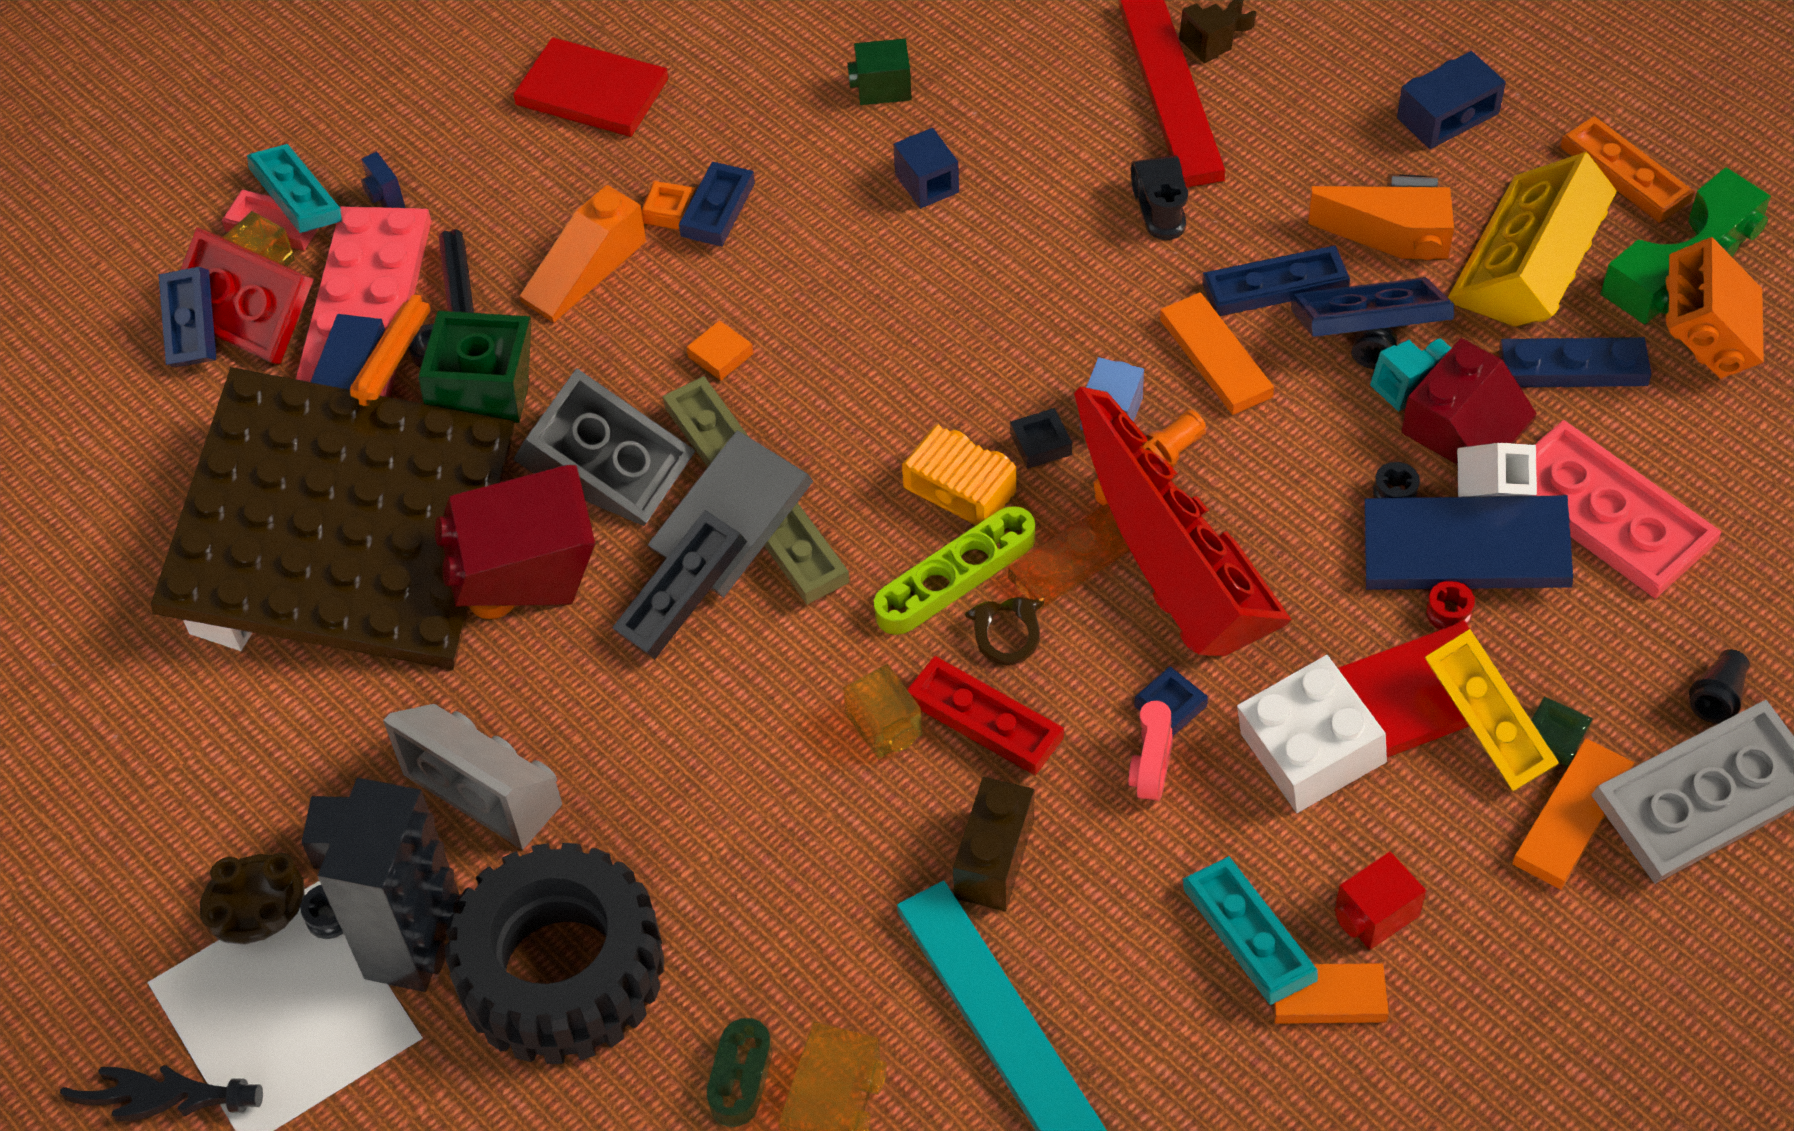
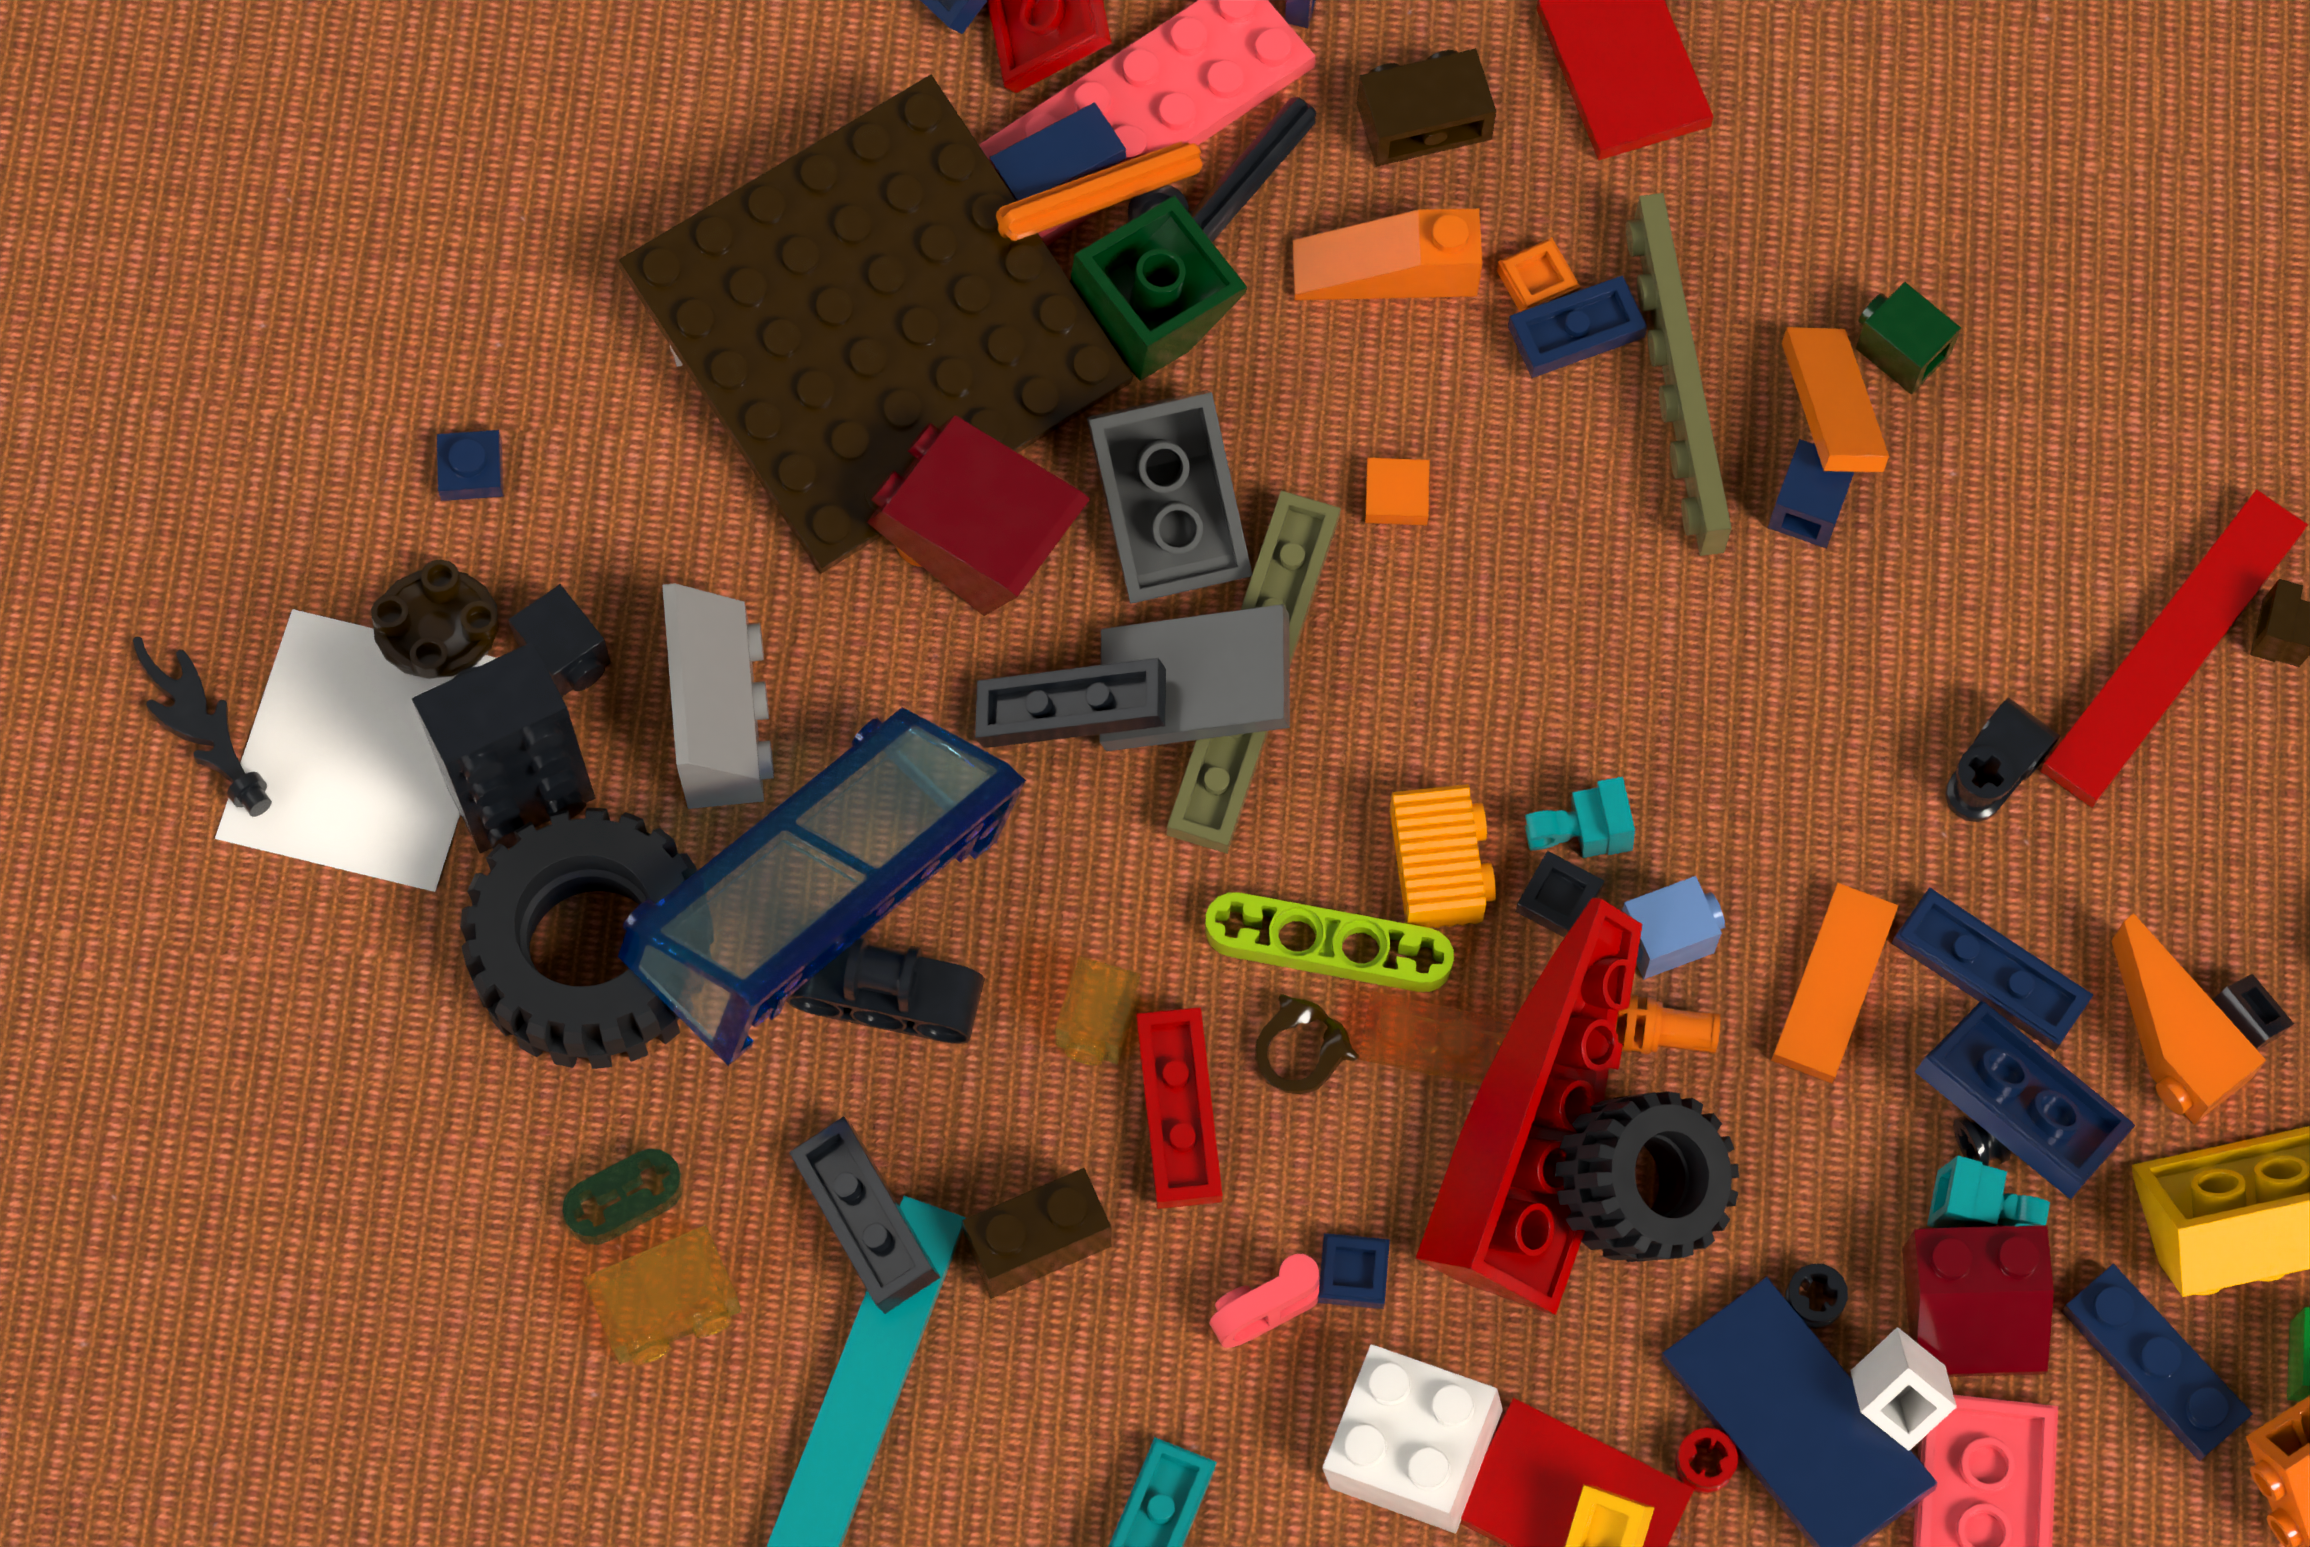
camera: 45 degrees right, 15 degrees up
none -> dark blue plate [437,430,504,501]
none -> windscreen [618,707,1026,1066]
none -> black piece [787,934,985,1044]
none -> black plate [789,1116,941,1314]
none -> dark brown brick [1357,48,1496,167]
none -> teal piece [1524,776,1635,858]
none -> black tyre [1555,1091,1739,1262]
none -> olive plate [1626,193,1732,556]
none -> orange tile [1782,327,1889,472]

